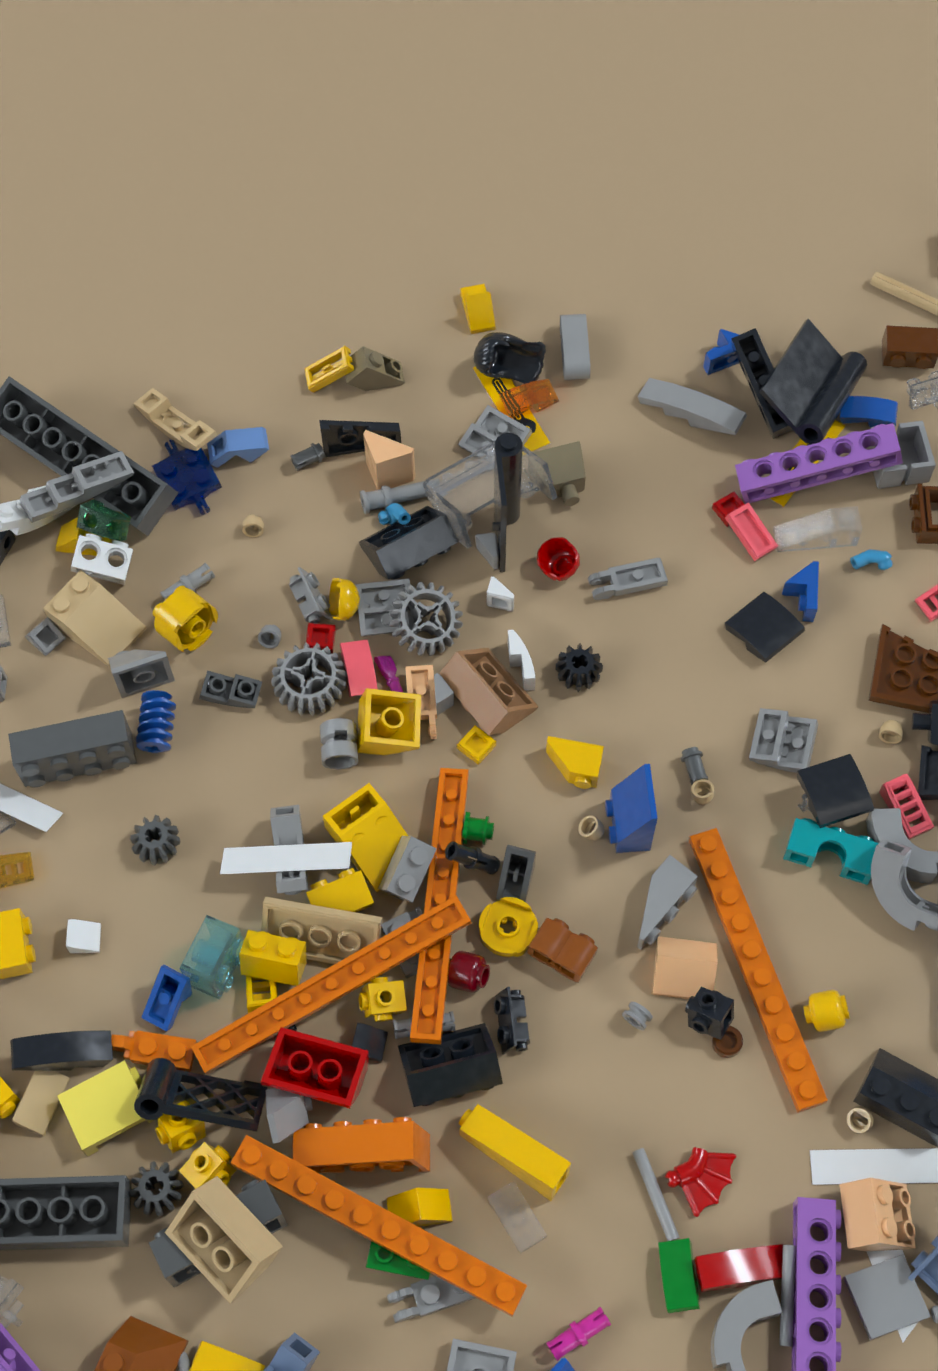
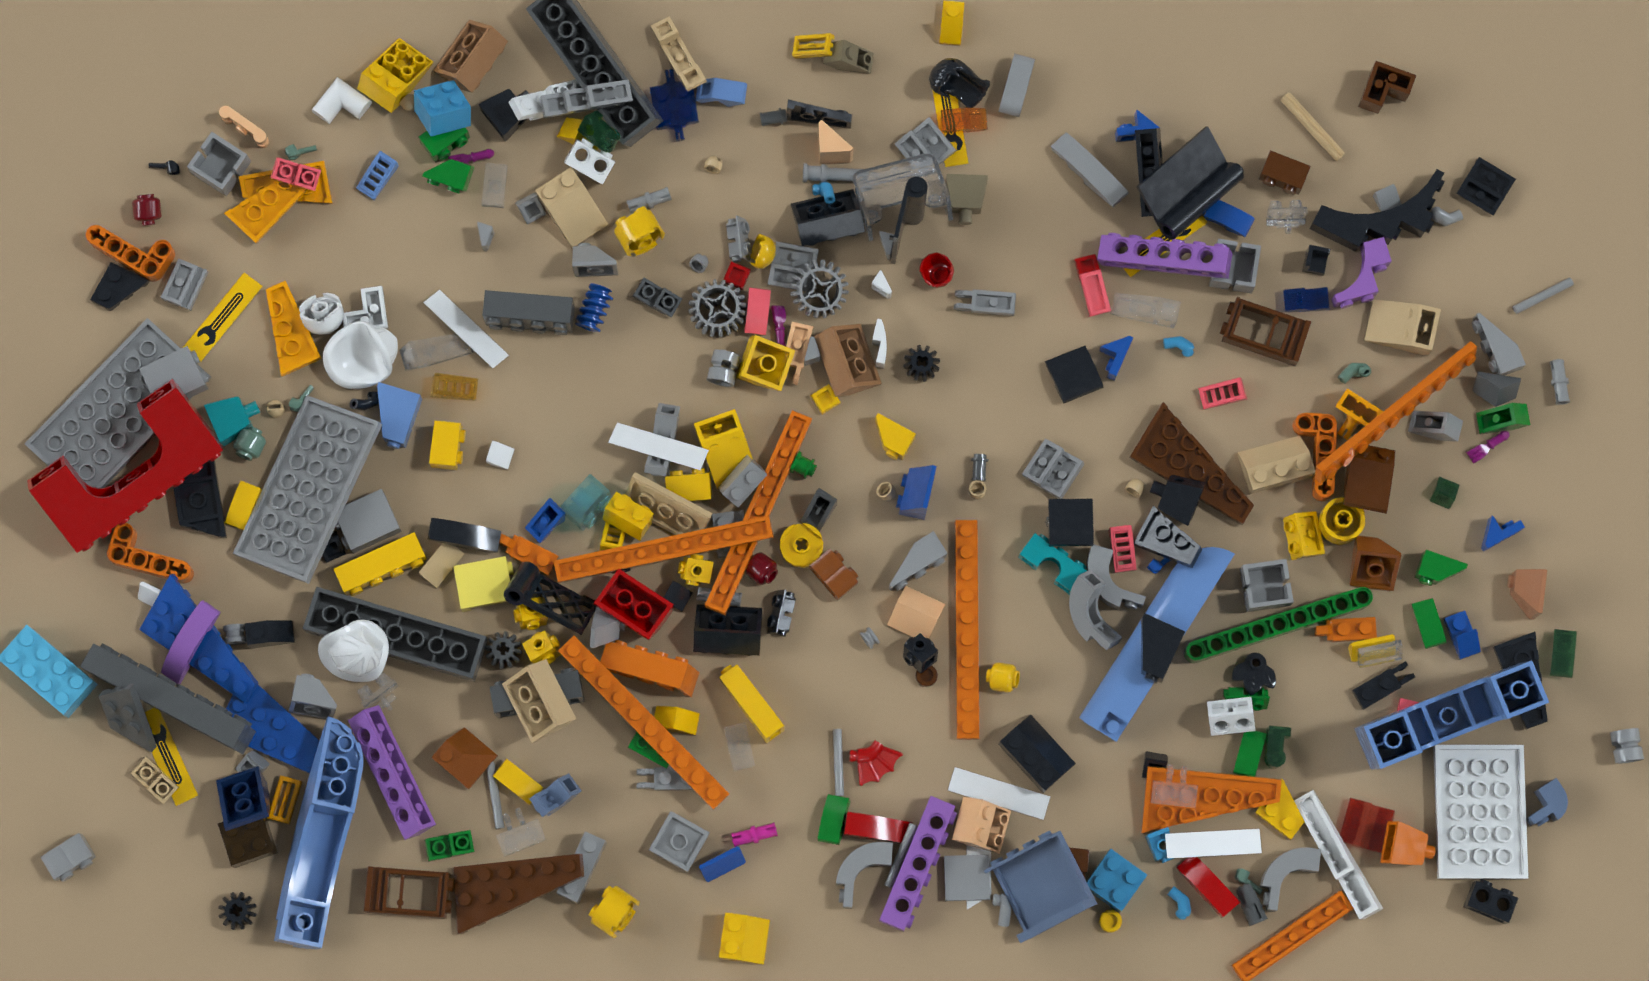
camera: 15 degrees right, 15 degrees up
dark grey gear [130,815,181,865] -> none
black pin [445,841,500,875] -> none
tan hinge [847,1106,874,1133] -> none

